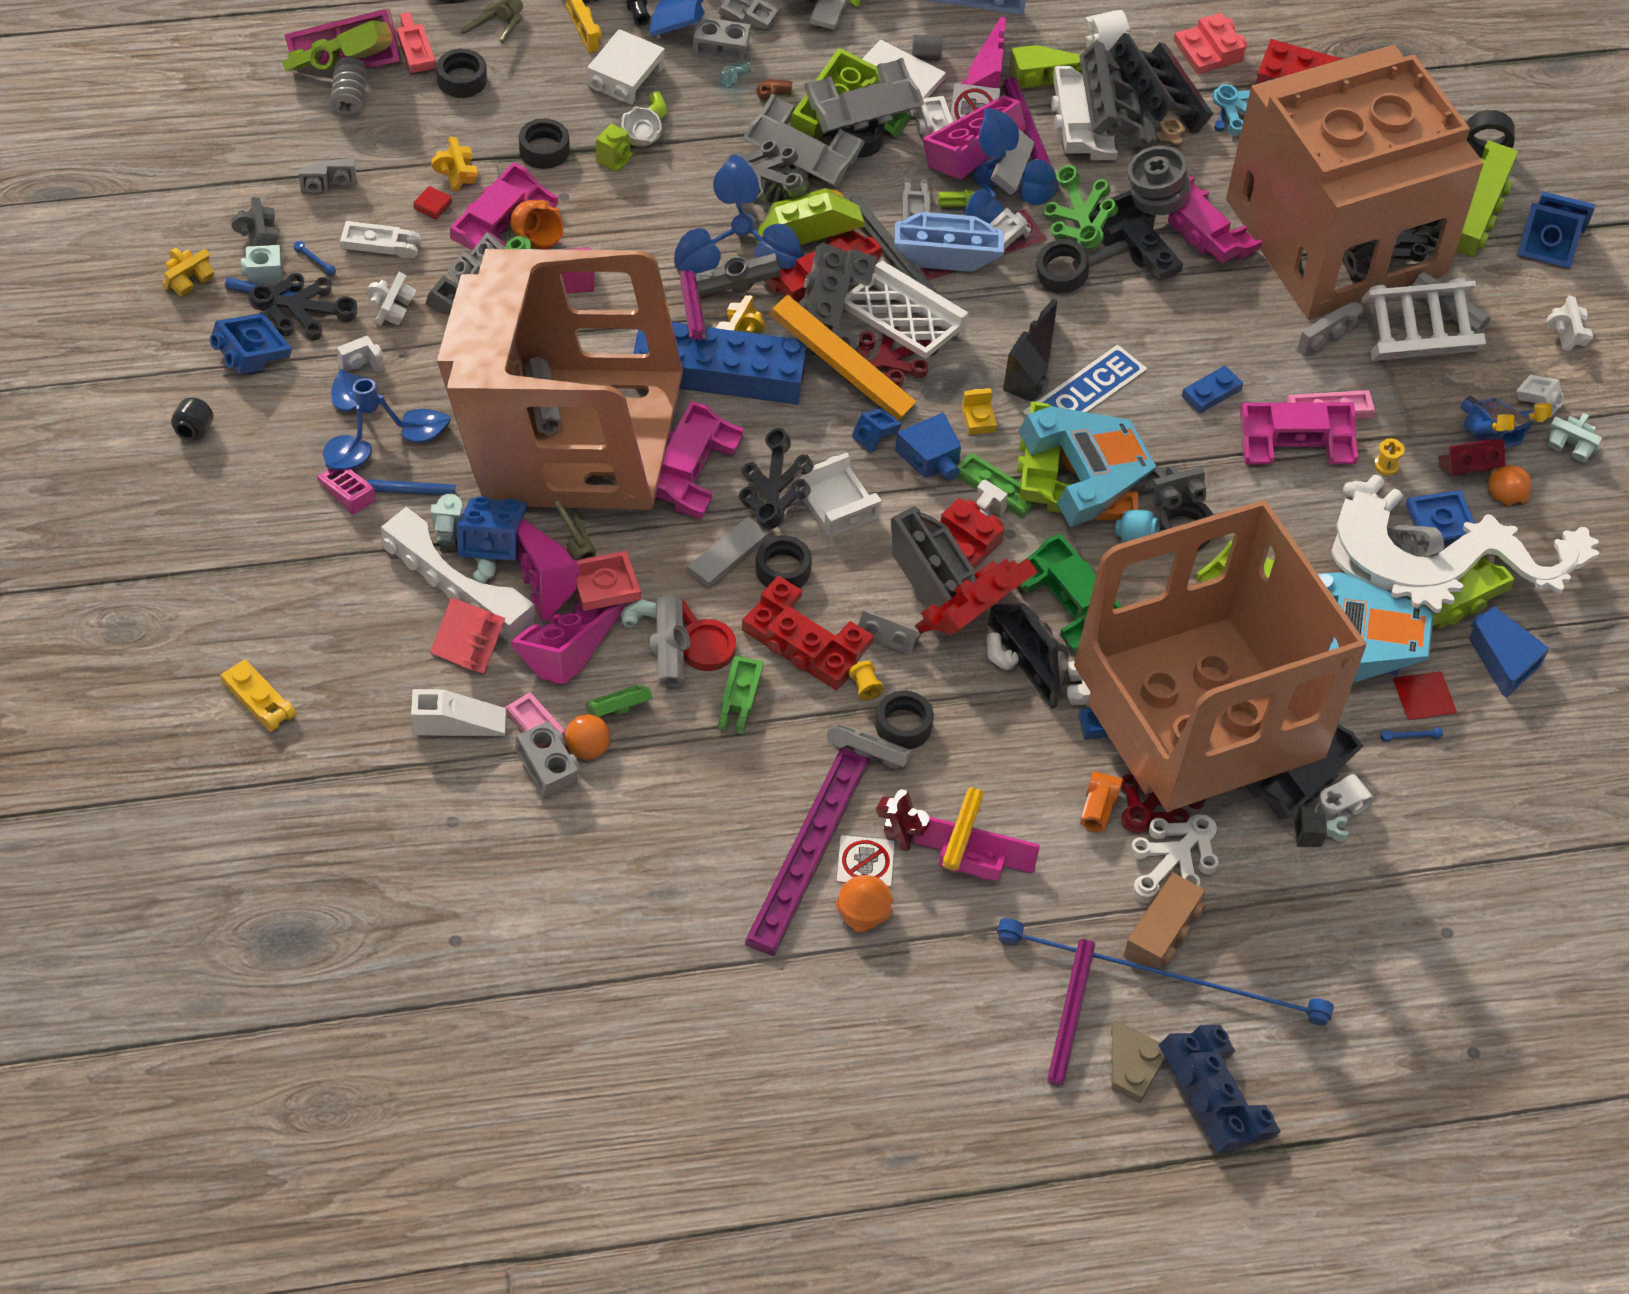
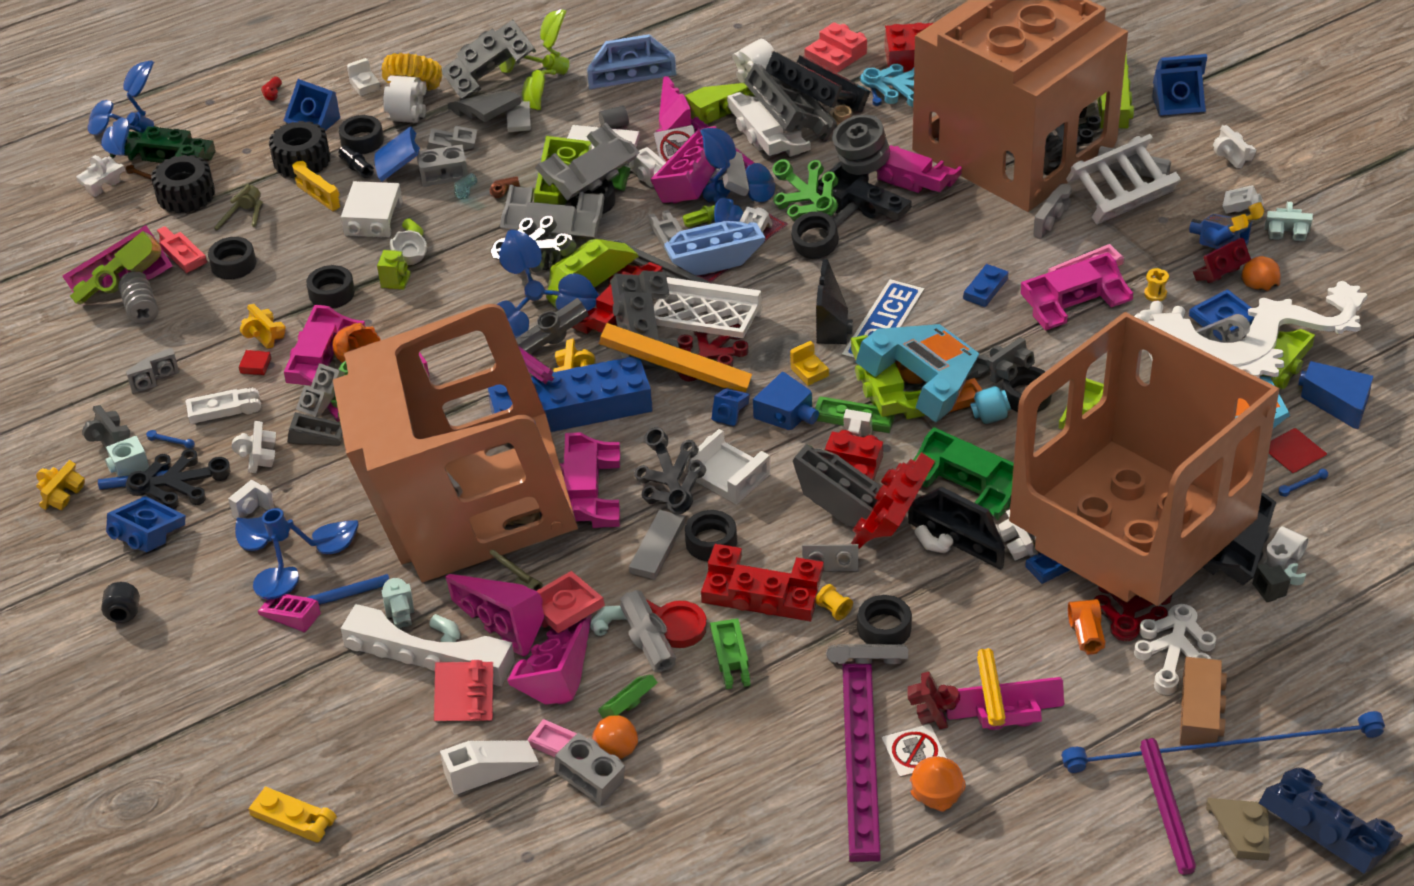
camera: 15 degrees left, 10 degrees down
blue bracket [457,496,527,561] -> none

